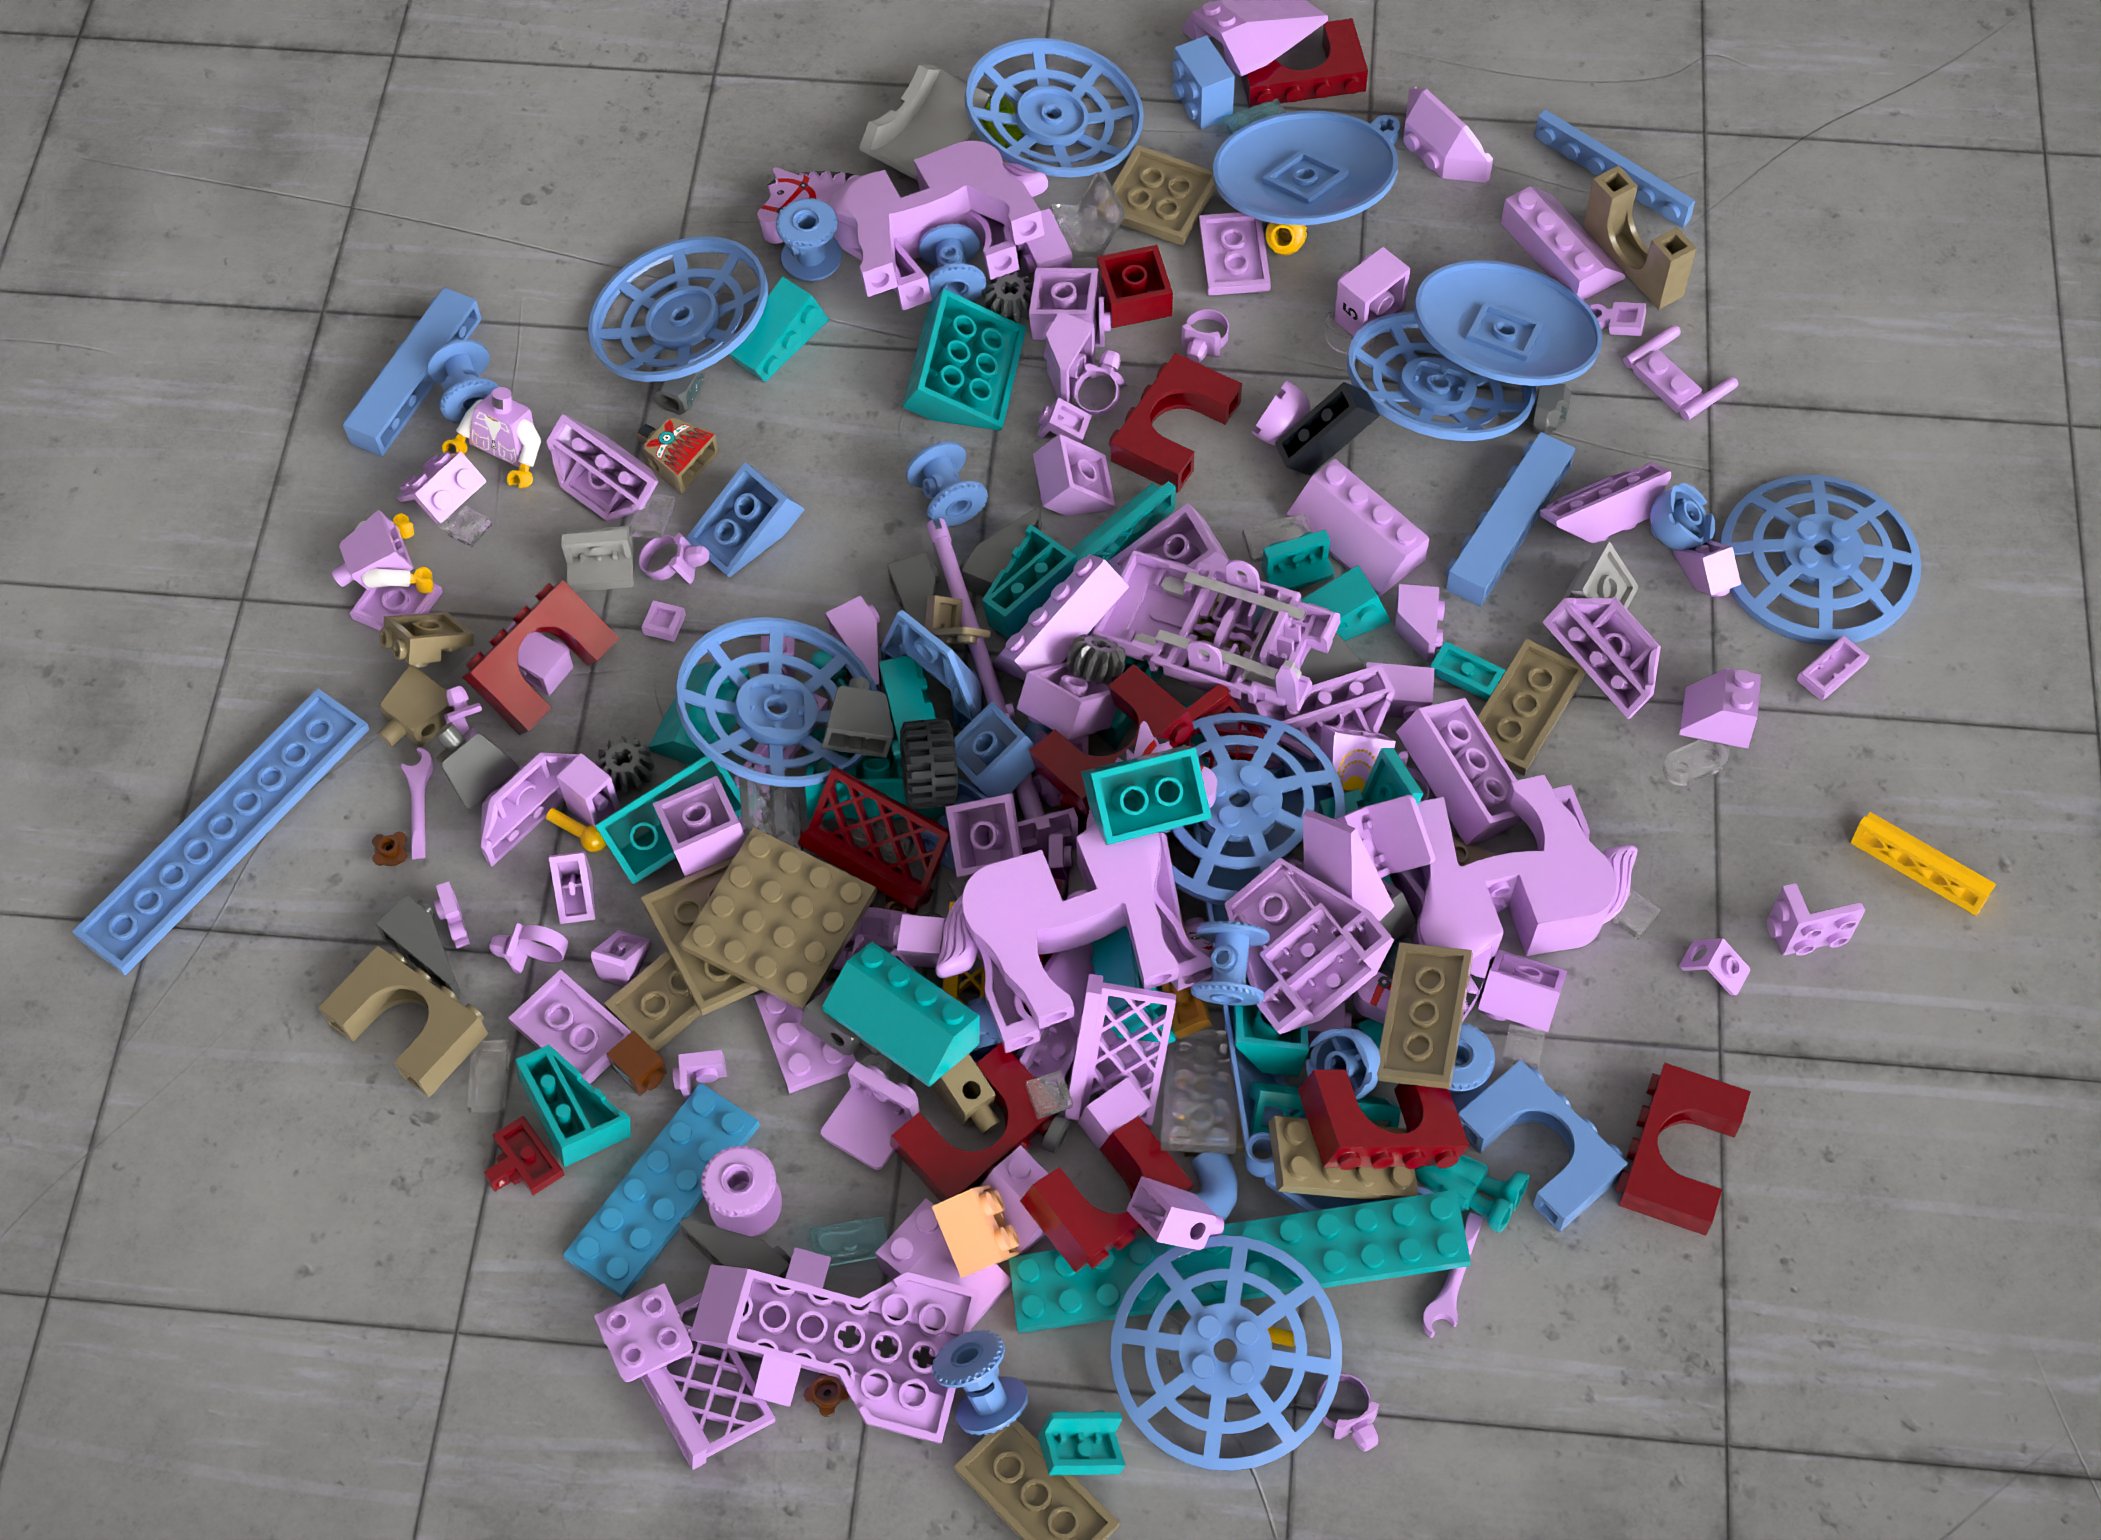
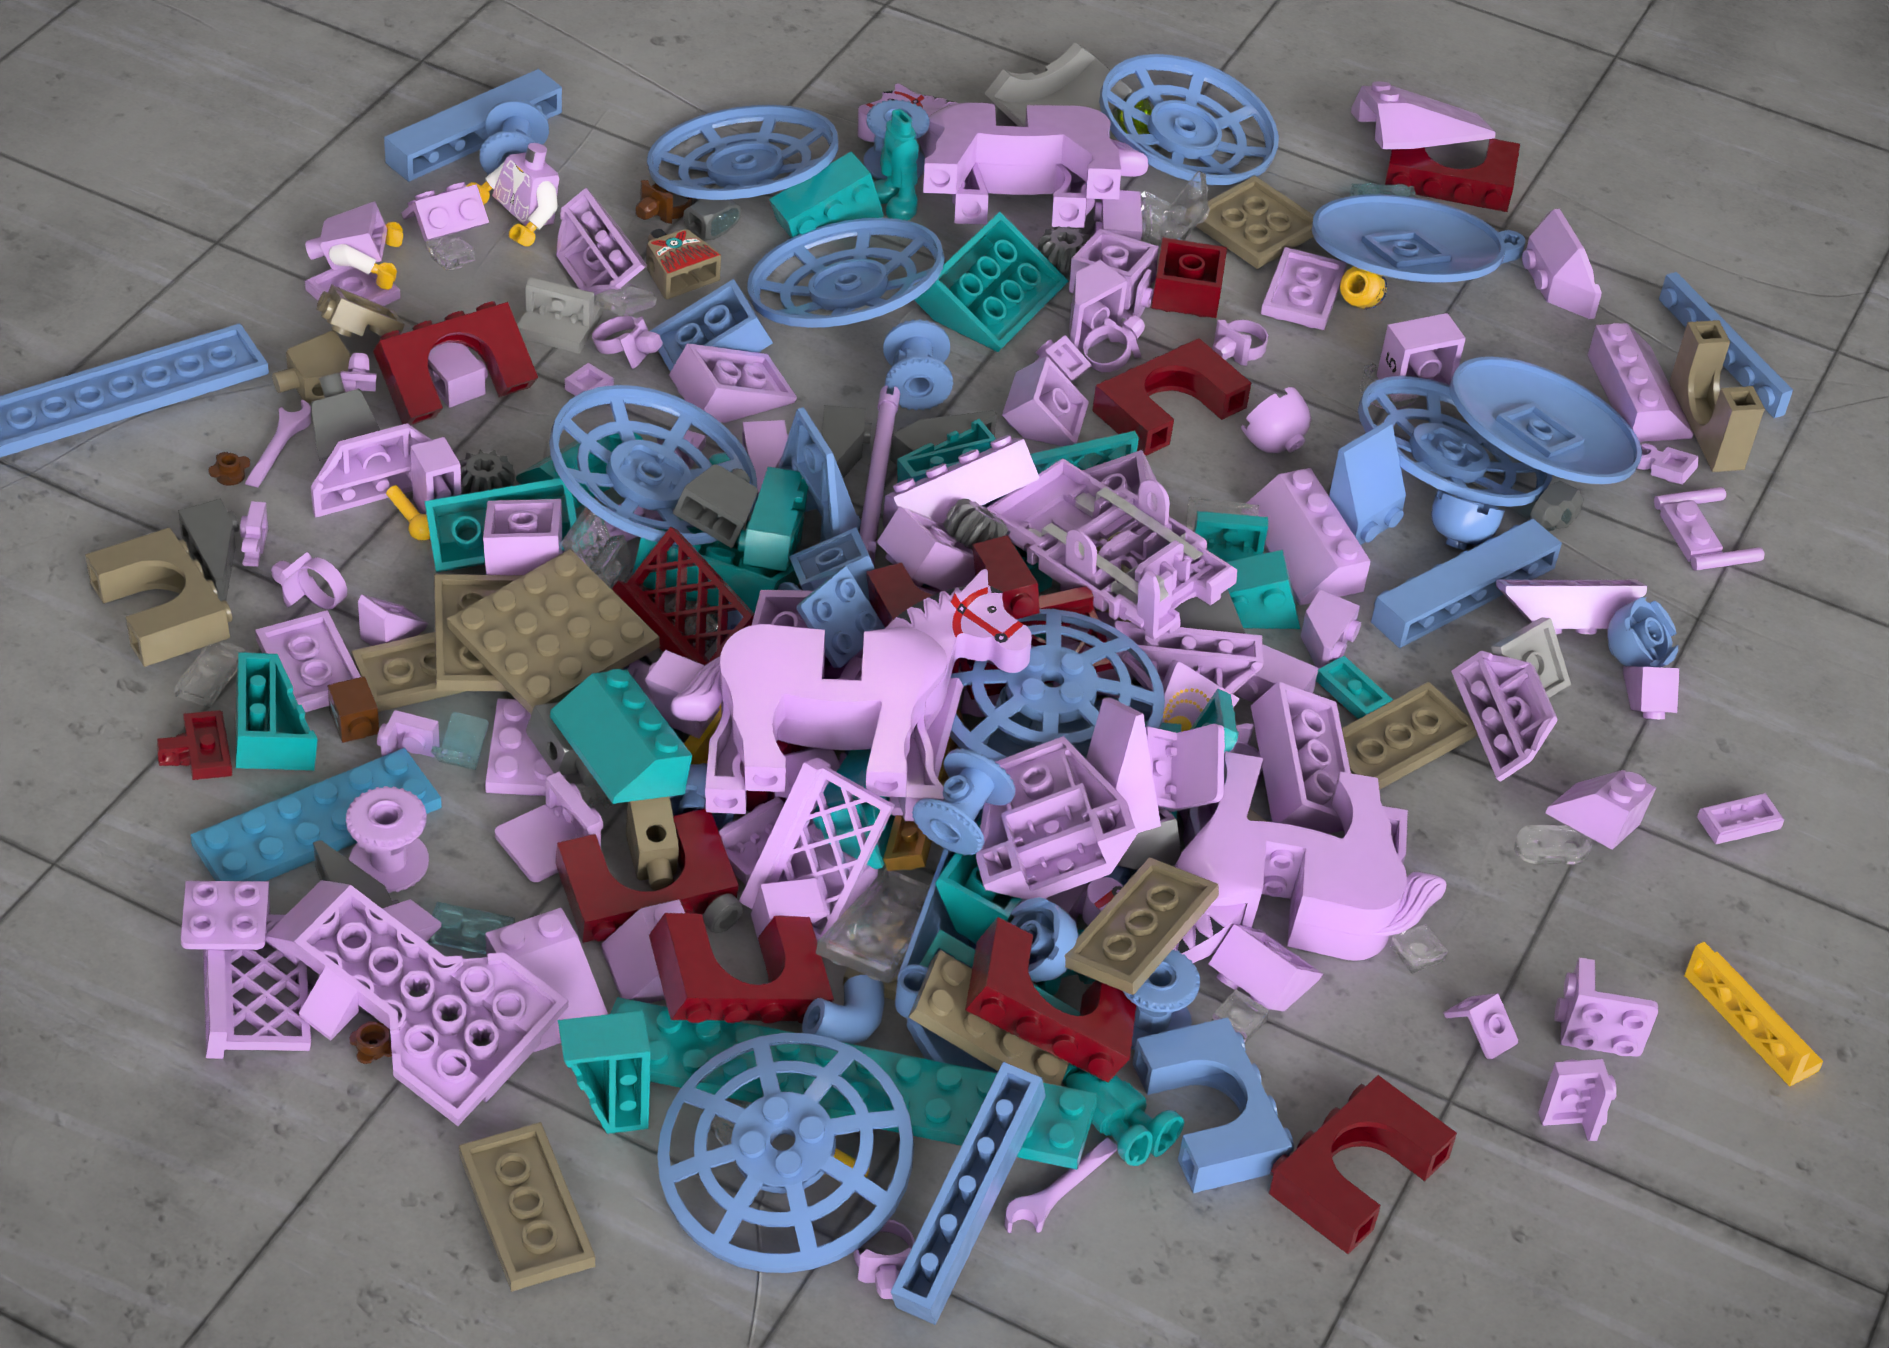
camera: 15 degrees right, 15 degrees down
lavender slope [549,851,595,924] -> none
black tyre [900,718,958,810] -> none
medium blue hose [918,223,986,302] -> none
dark tan bracket [925,595,990,645] -> none
light nougat slope [931,1185,1020,1278] -> none
medium blue hose [932,1329,1028,1435] -> none
clear plate [1025,1070,1073,1119] -> none
teal bracket [1038,1410,1125,1475] -> none
teal slope [1081,745,1212,845] -> none
lavender torso [1127,1176,1224,1250] -> none
medium blue brick [1171,35,1235,130] -> none
black brick [1274,382,1380,476] -> none
medium blue dish [1720,475,1921,645] -> none
none -> clear light blue bracket [431,712,489,770]
none -> teal wedge [558,1011,650,1134]
none -> reddish brown piece [636,180,693,224]
none -> lavender slope [669,343,797,423]
none -> medium blue dish [747,218,945,328]
none -> medium blue bracket [796,566,885,669]
none -> teal piece [874,109,919,221]
none -> medium blue brick [890,1062,1046,1325]
none -> medium blue slope [1329,421,1406,545]
none -> medium blue cylinder [1431,489,1505,550]
none -> lavender bracket [1538,1059,1616,1141]

